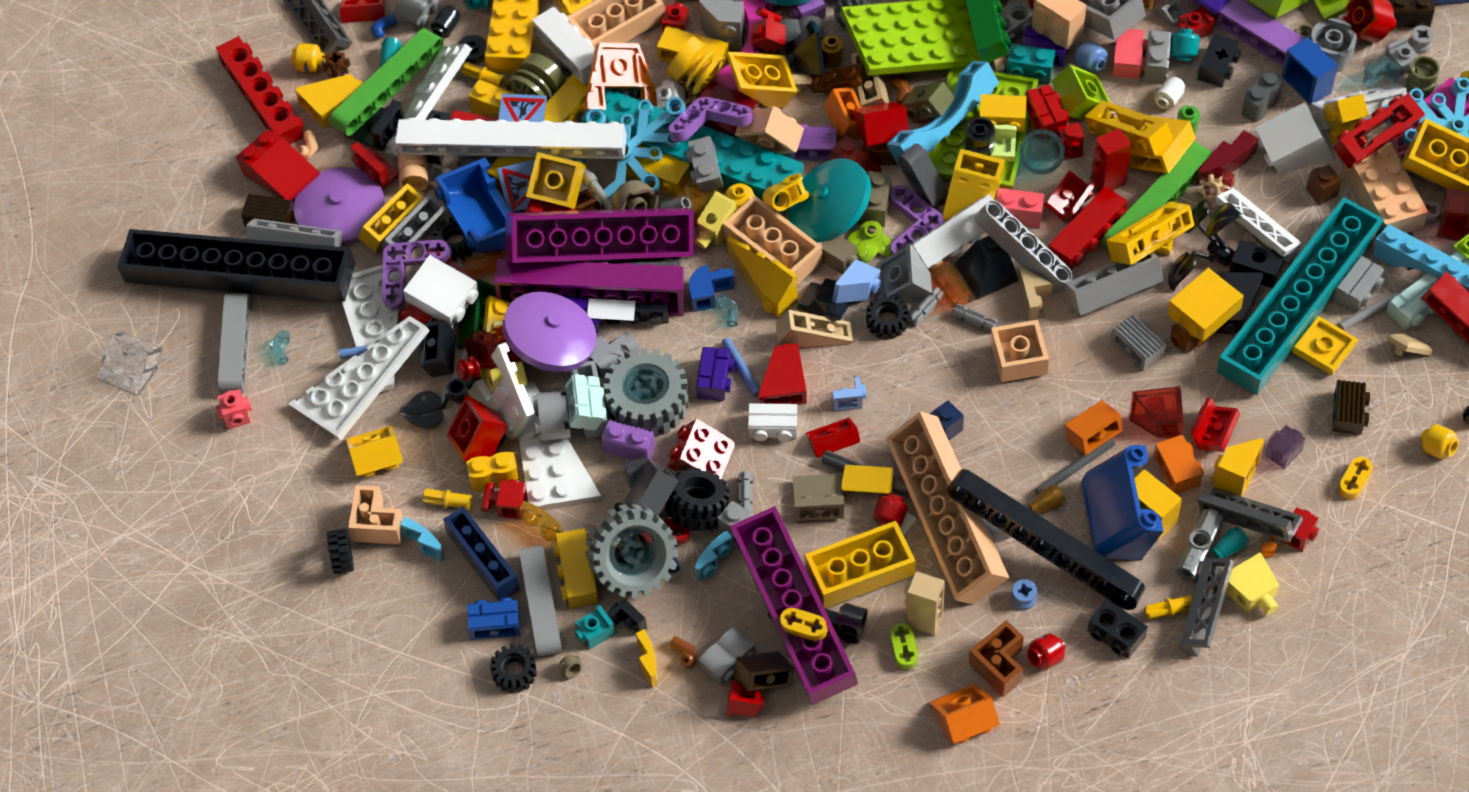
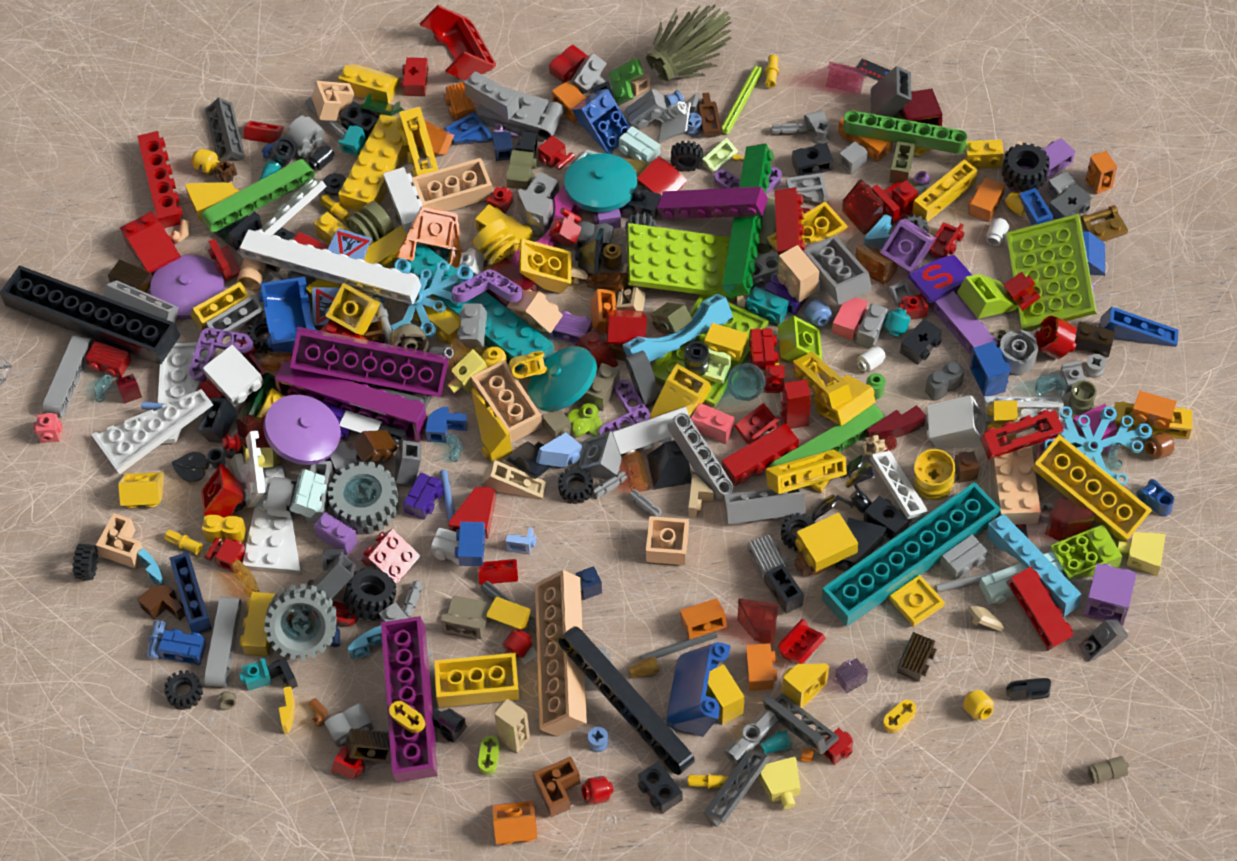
camera: 15 degrees right, 0 degrees up
dark orange arm [890,75,911,104] -> none
none -> red brick [85,341,132,378]
none -> dark red slope [115,374,142,404]
none -> reddish brown brick [137,585,185,621]
none -> medium blue axle [147,620,166,660]
none -> black wheel [268,138,296,168]
none -> reddish brown brick [351,430,398,462]
none -> flat silver slope [395,440,421,487]
none -> blue brick [455,522,486,567]
none -> black brick [765,564,804,614]
none -> black tyre [781,513,815,551]
none -> yellow wheel [913,449,955,500]

